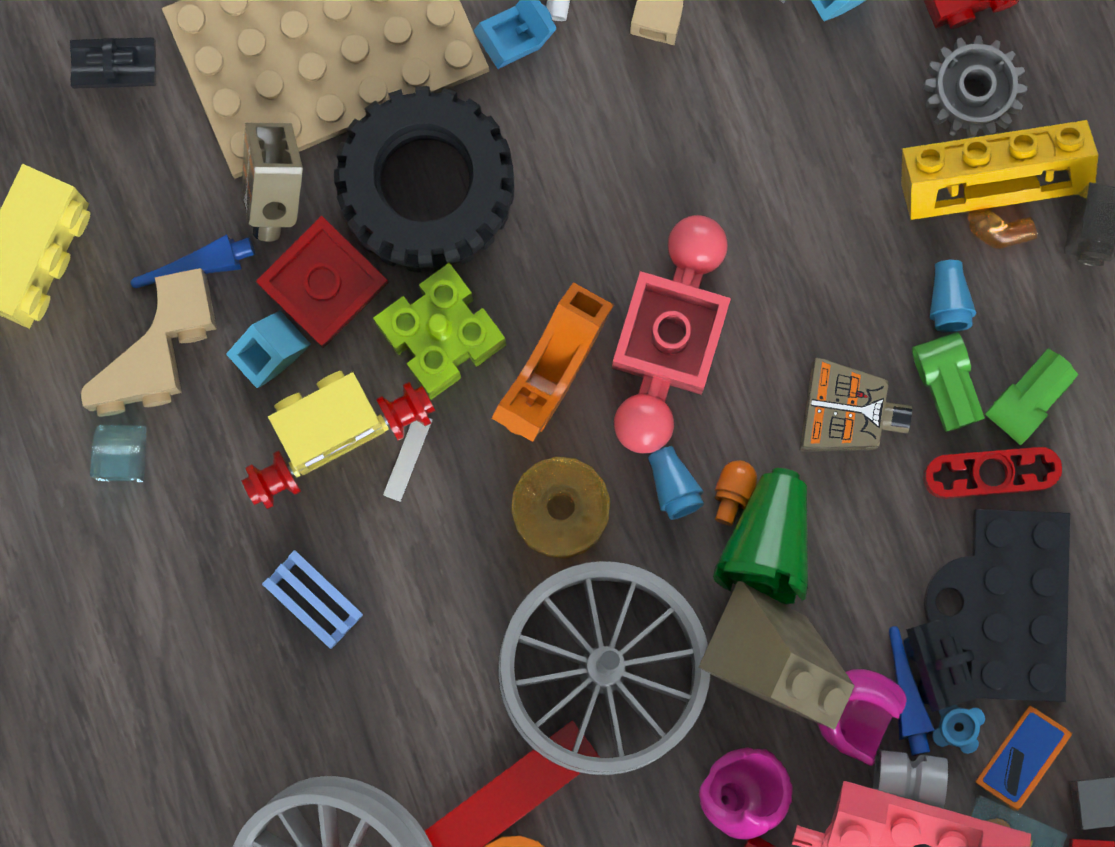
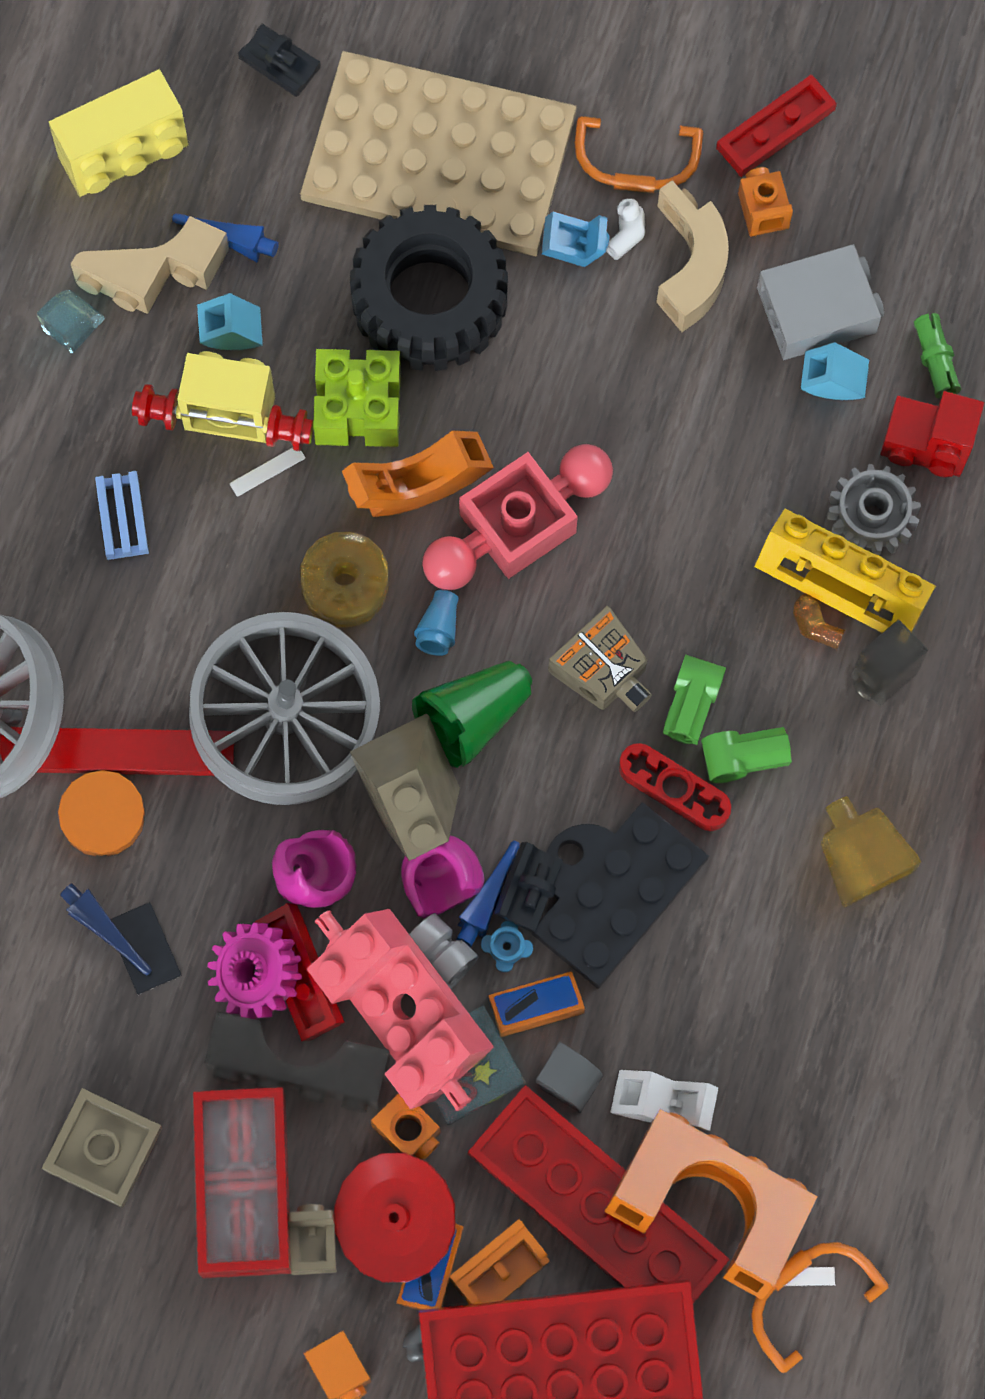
camera: 35 degrees right, 10 degrees down
dark tan torso [242,123,303,242] -> none
red plate [256,215,389,348] -> none
orange cylinder [715,460,757,526] -> none
dark azure cone [929,260,976,332] -> none

